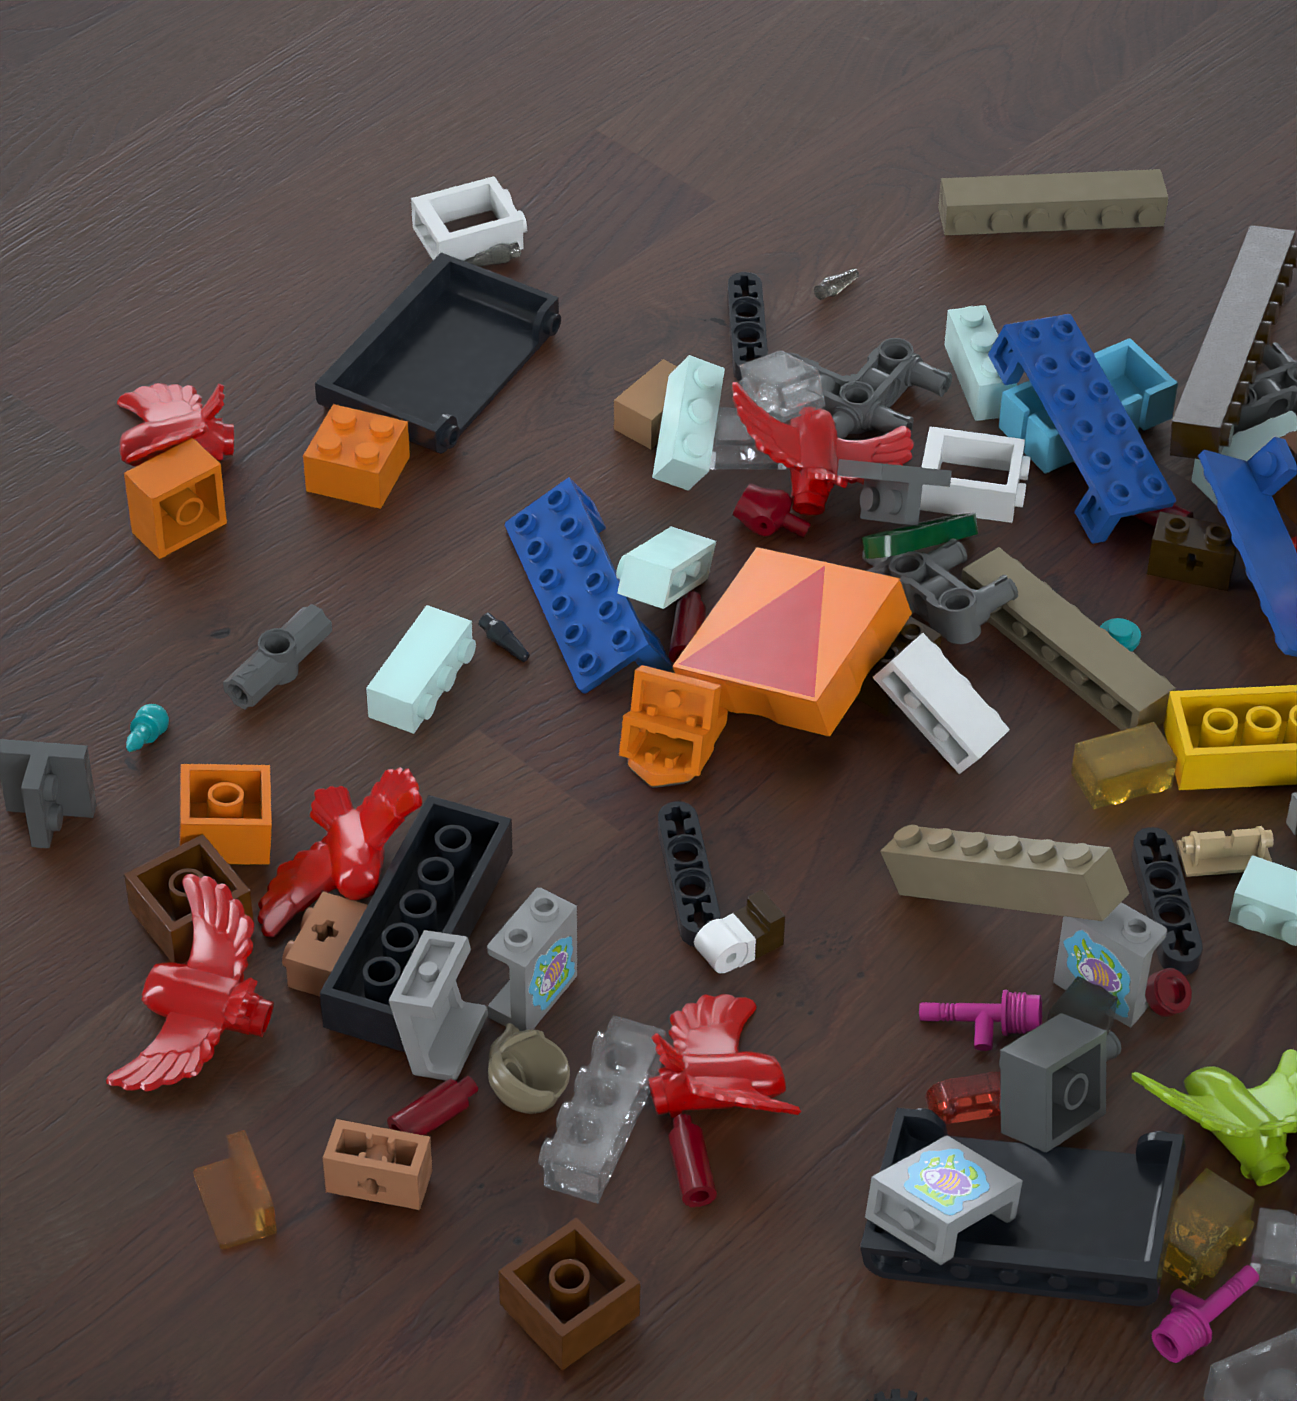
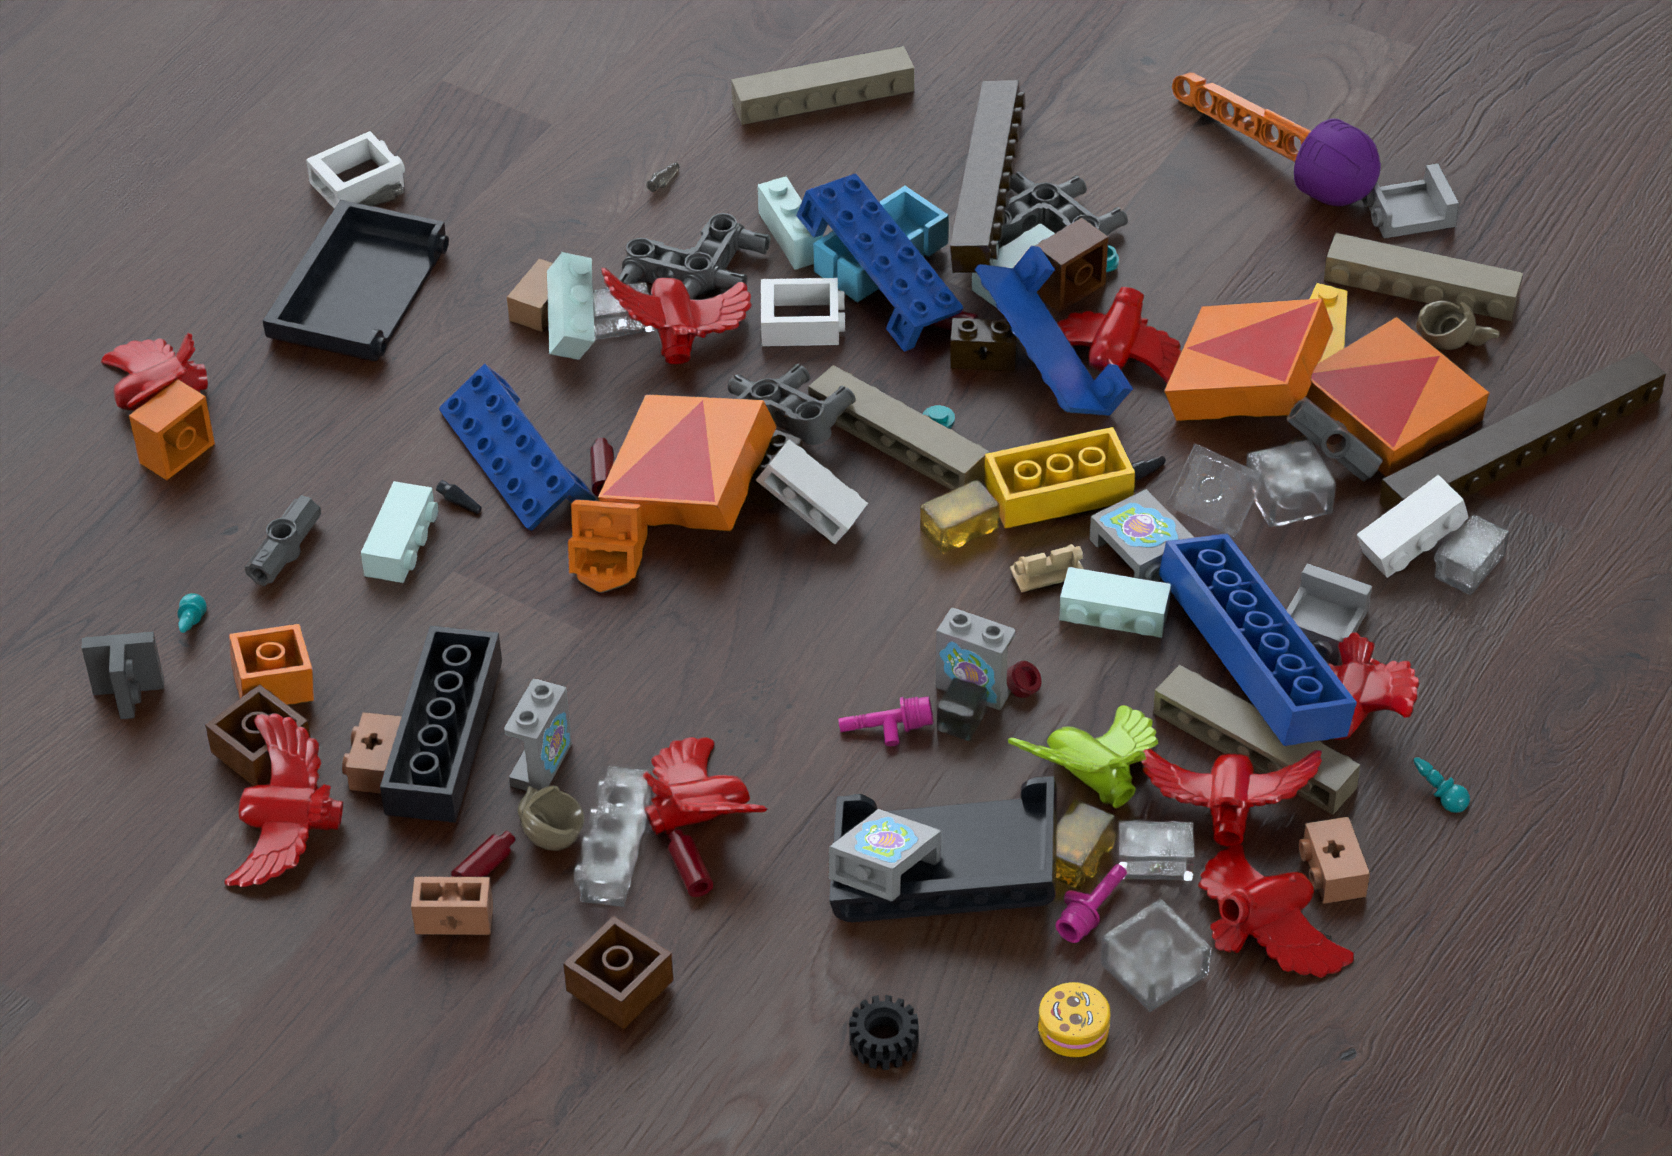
camera: 10 degrees left, 0 degrees up
clear orange panel [193,1130,277,1249] -> none
red animal [257,767,422,937] -> none
orange brick [303,404,410,509] -> none
light grey panel [389,930,488,1081] -> none
light aqua brick [616,526,716,609] -> none
black beam [658,801,720,947] -> none
leg [694,889,785,973] -> none
black beam [727,272,768,384] -> none
dark red piece [732,483,811,538] -> none
clear brick [739,350,825,422] -> none
dark grey bracket [837,459,952,526] -> none
dark green beam [863,513,978,559] -> none
dark tan brick [880,825,1130,921] -> none
clear red beam [925,1071,1001,1124] -> none
dark grey brick [999,1013,1121,1152] -> none
black beam [1131,827,1203,976] -> none

